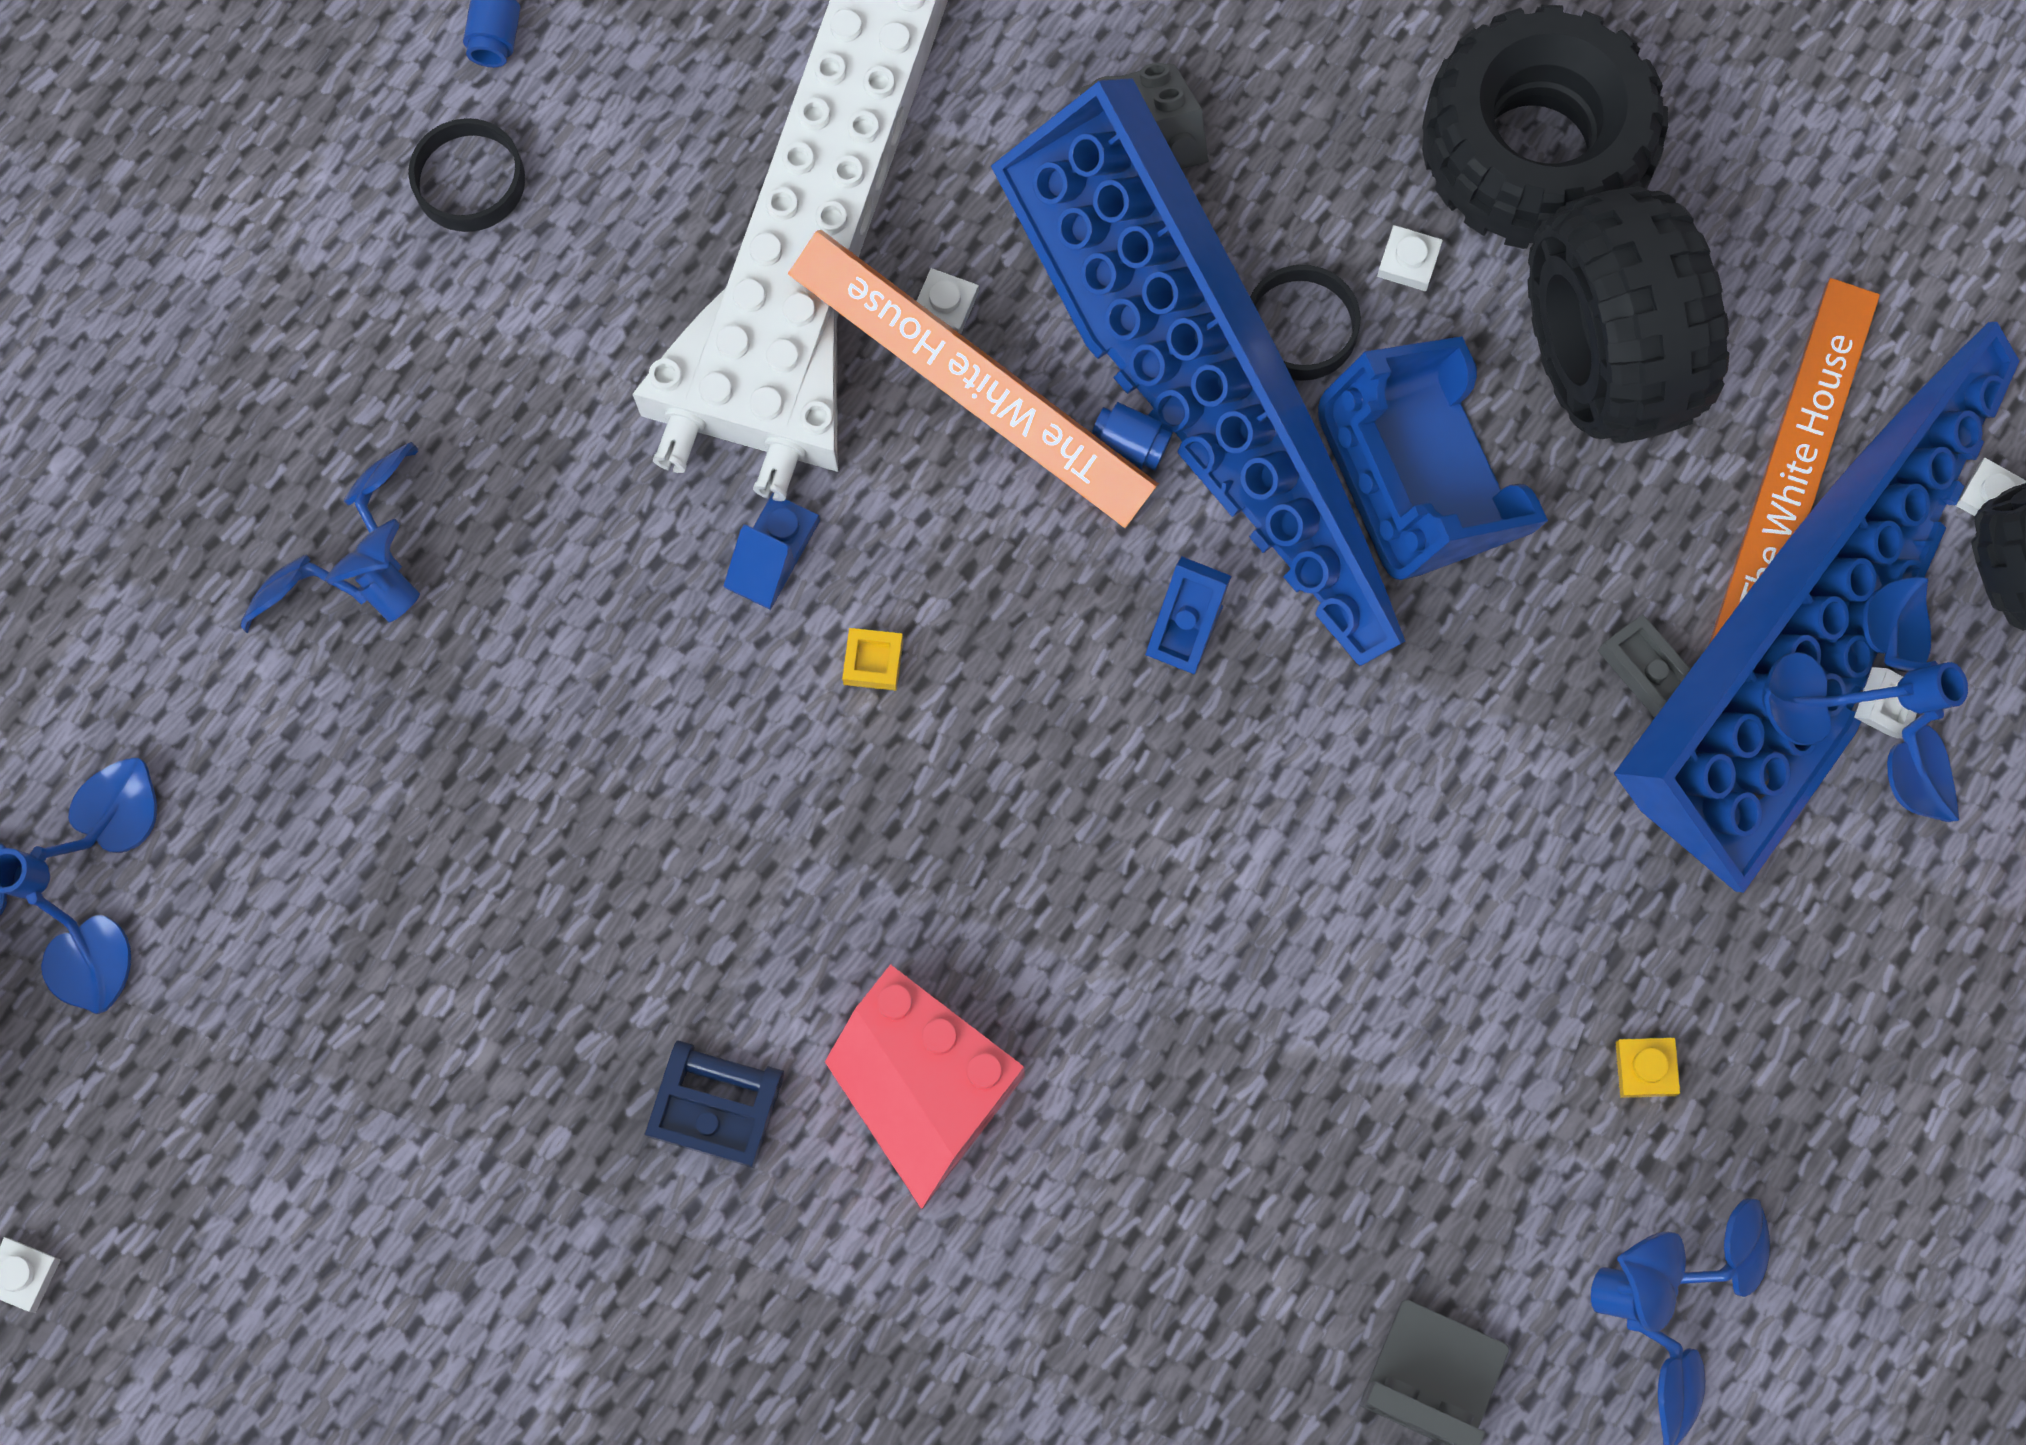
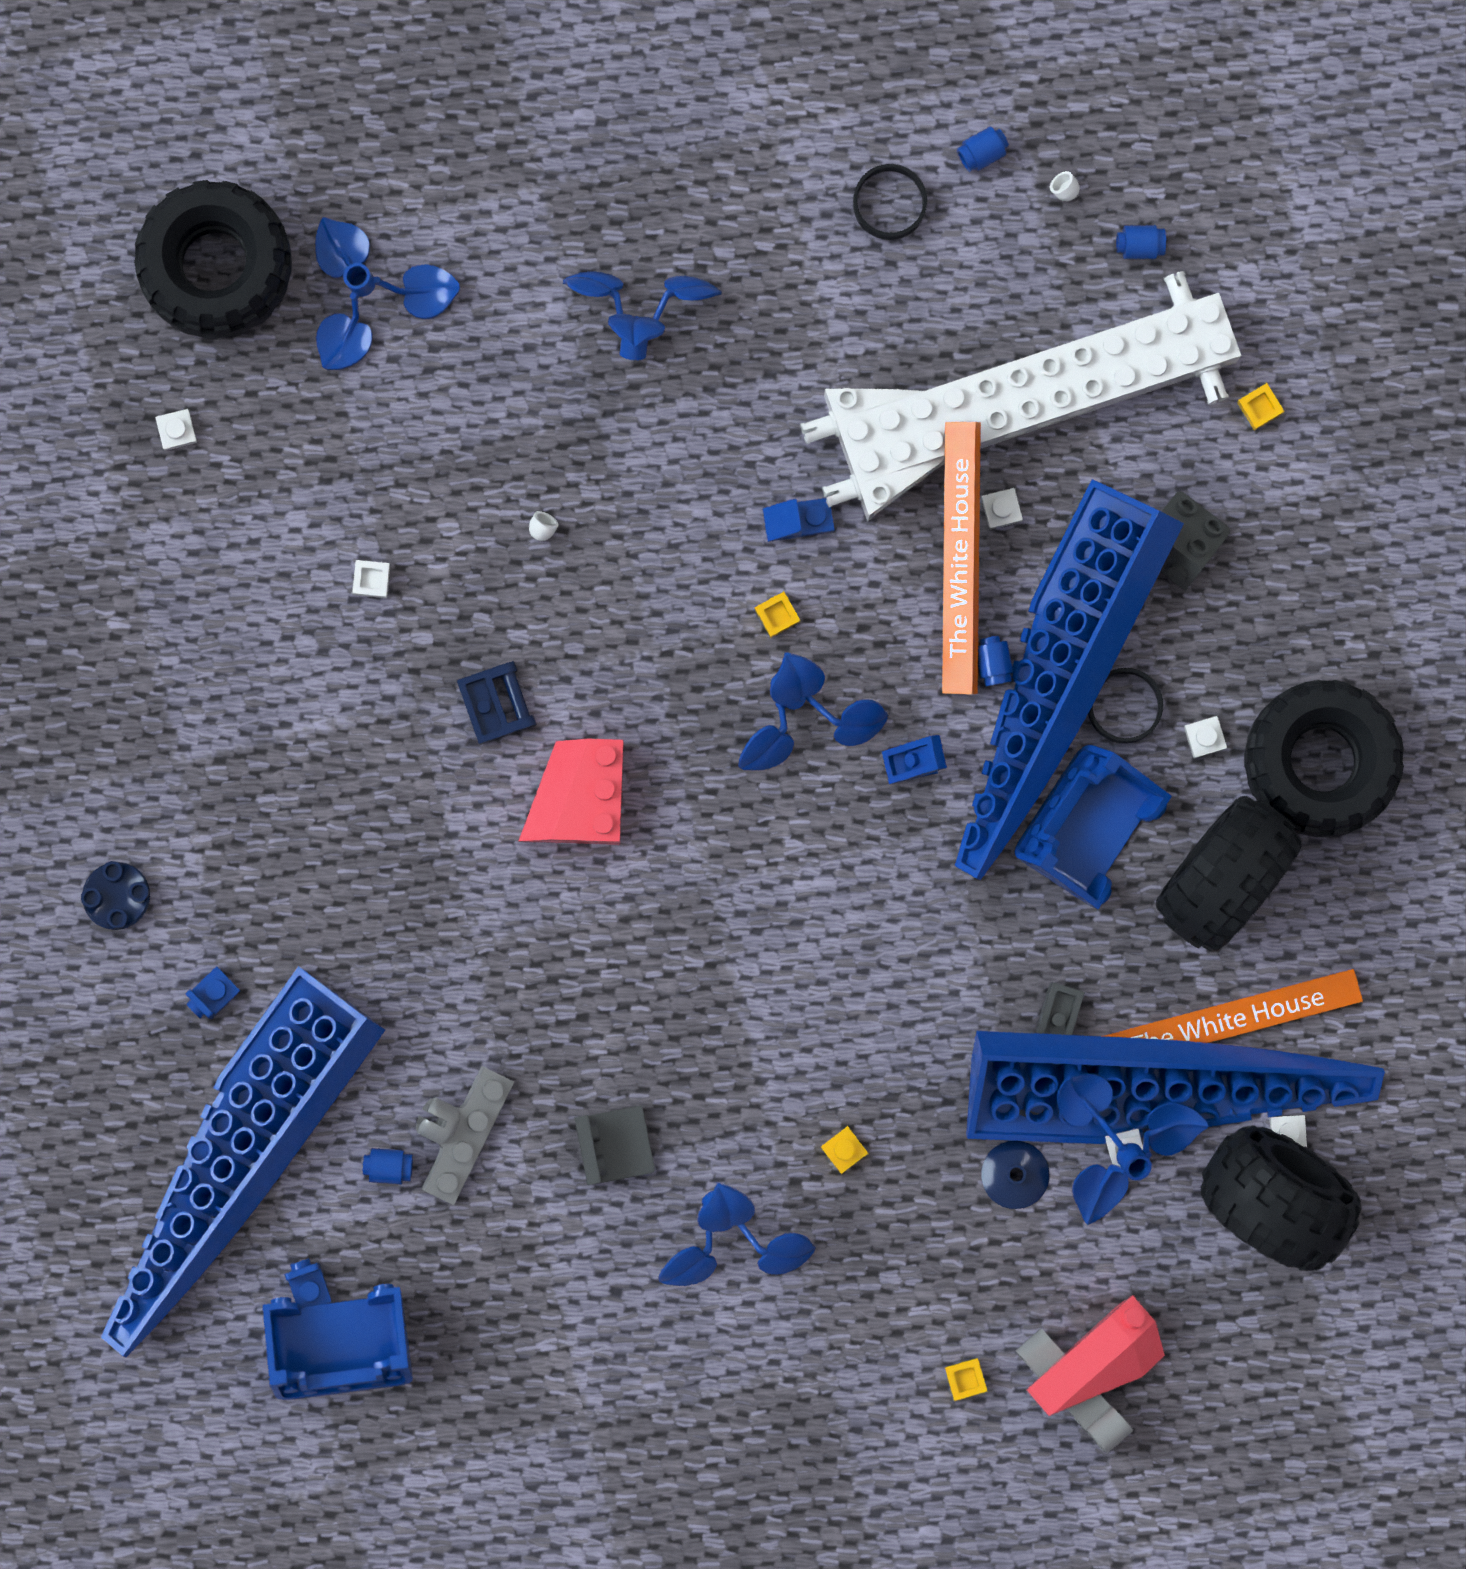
camera: 45 degrees right, 10 degrees up
none -> white plate [352,560,390,598]
none -> white hinge [529,511,559,541]
none -> blue plant [738,652,889,770]
none -> dark blue dish [981,1141,1049,1209]

